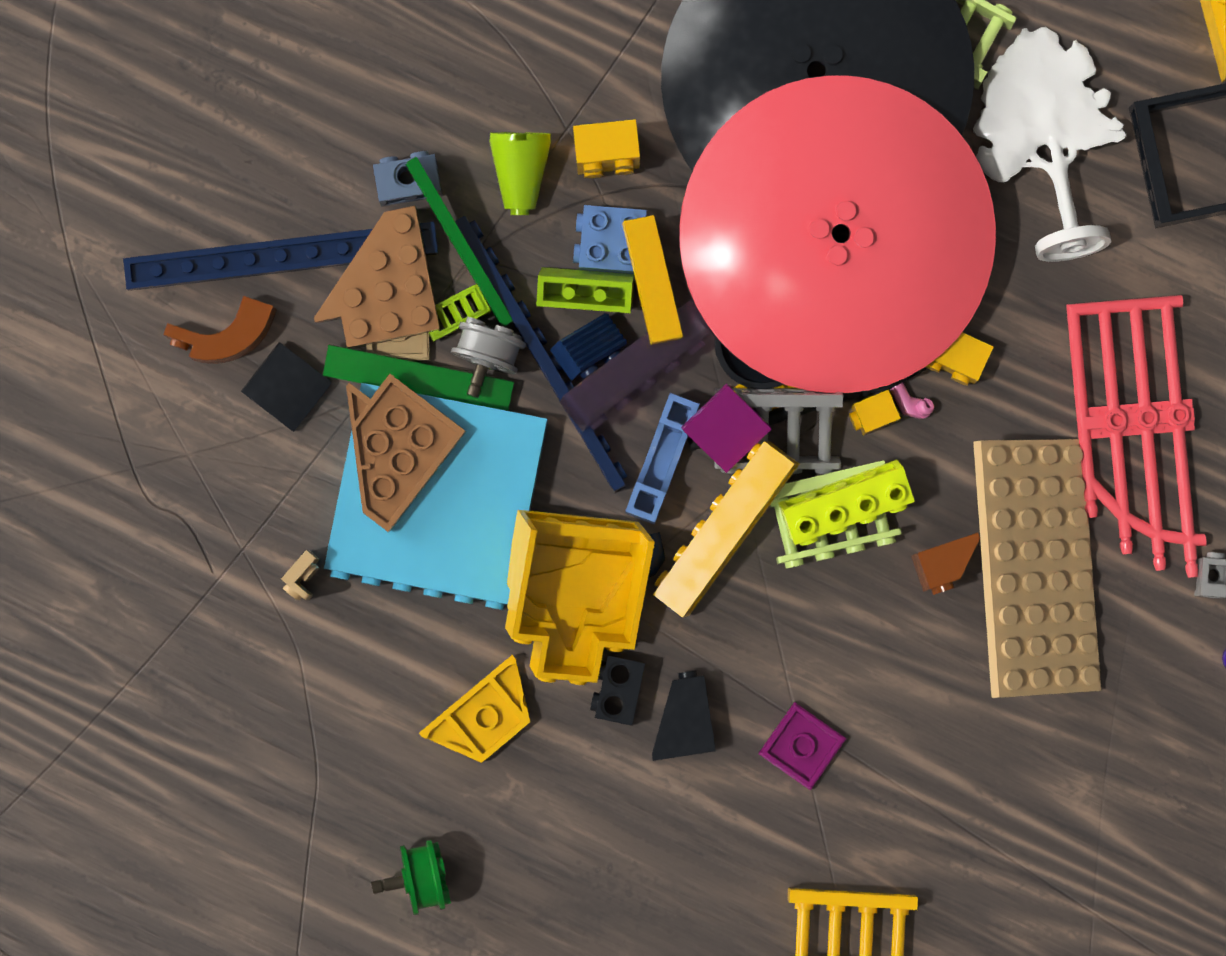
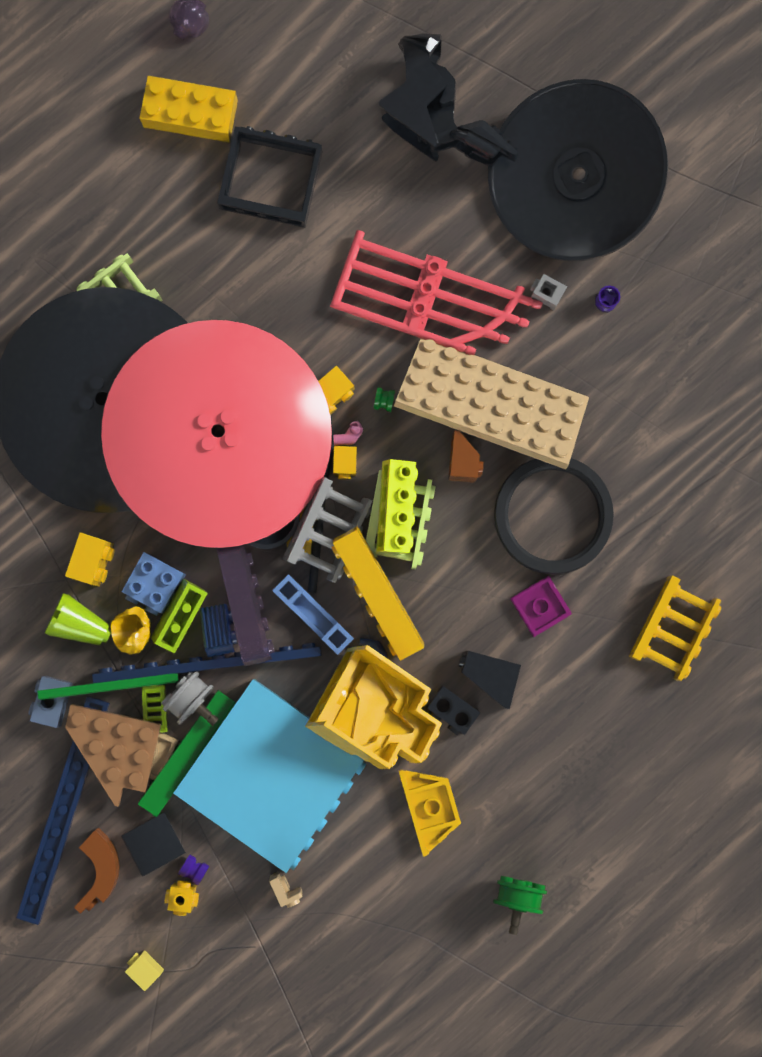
camera: 75 degrees left, 0 degrees up
medium nougat wing [346,374,466,532] -> none
yellow tile [622,215,683,345] -> none
magenta tile [681,383,772,473] -> none
white plant [973,27,1126,262] -> none
none -> yellow hair [111,606,151,655]
none -> light yellow brick [125,950,164,991]
none -> yellow brick [165,880,199,916]
none -> dark purple wheel [178,854,209,886]
none -> green wheel [374,387,395,412]
none -> black tyre [494,458,614,575]

